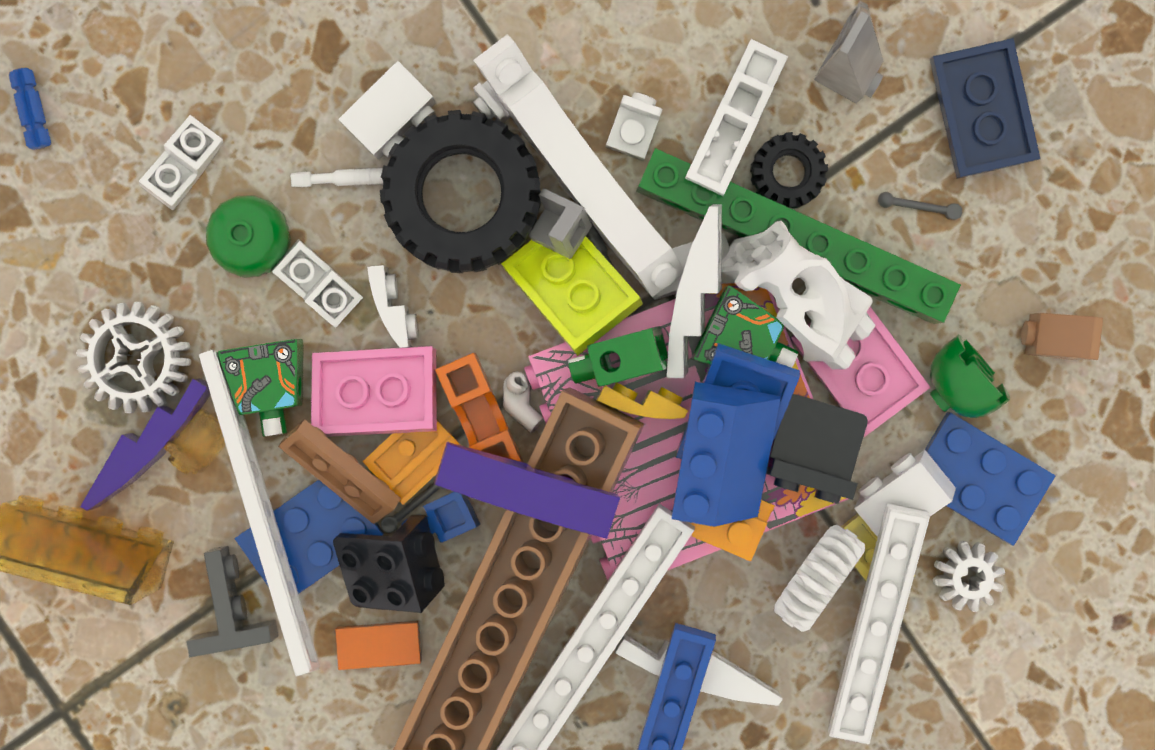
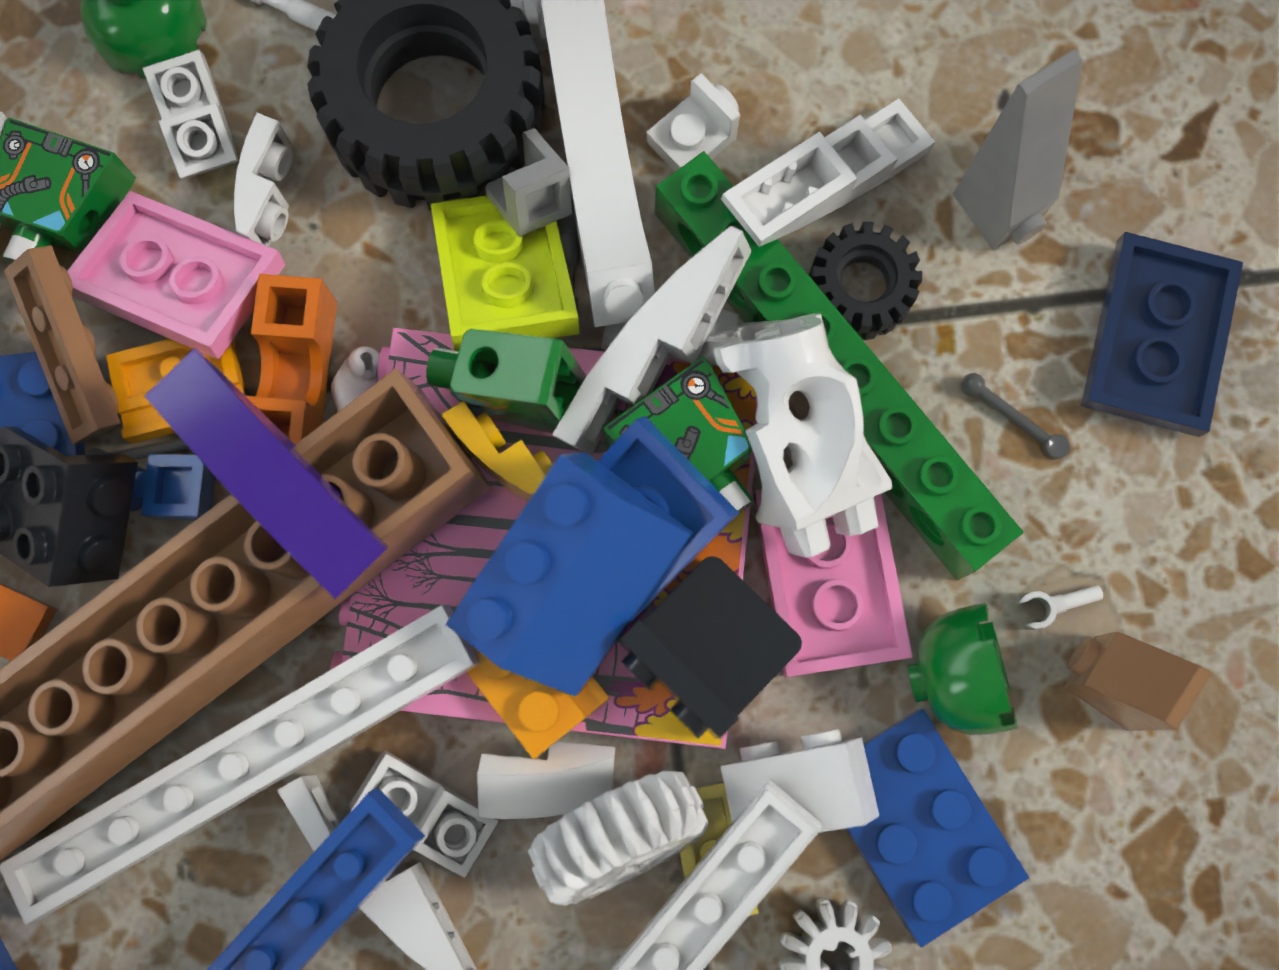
camera: 30 degrees right, 10 degrees down
none -> white slope [349,749,499,878]
none -> white slope [477,741,615,819]
none -> white hand [1017,585,1103,630]

